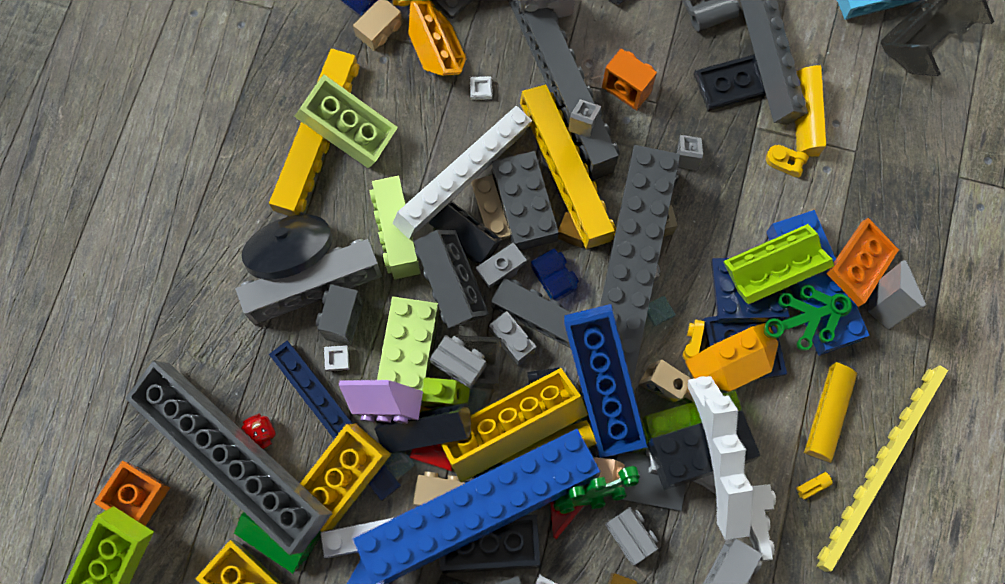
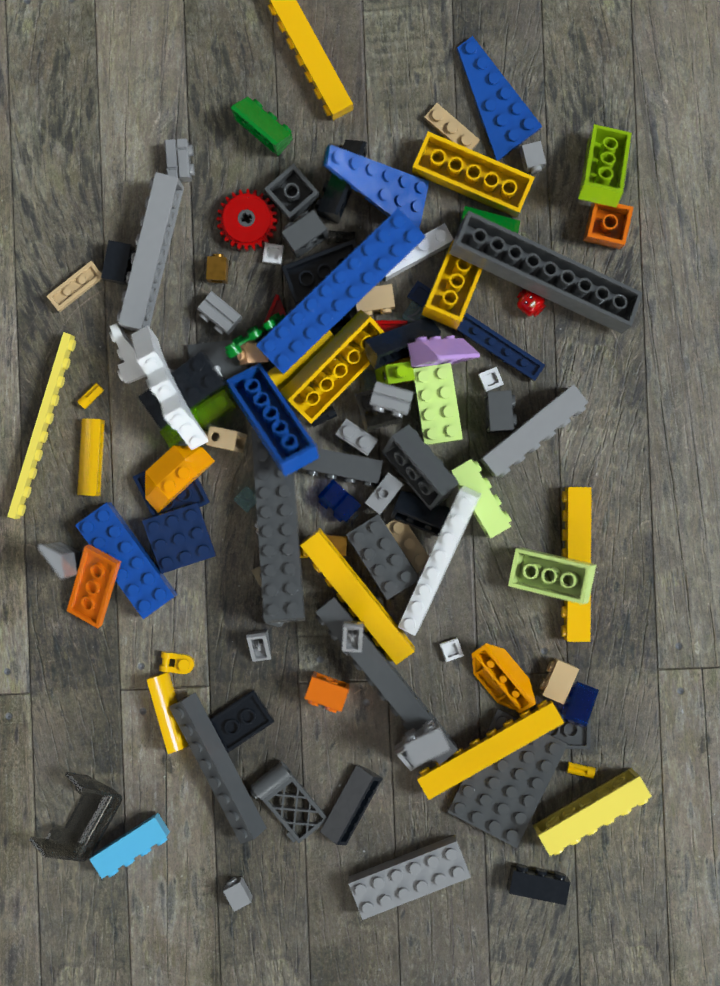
camera: 170 degrees right, 15 degrees up
black dish [242,214,333,280] -> none
yellow plate [682,319,705,361] -> none
lime slope [723,224,834,304] -> none
green plant [764,285,852,351] -> none

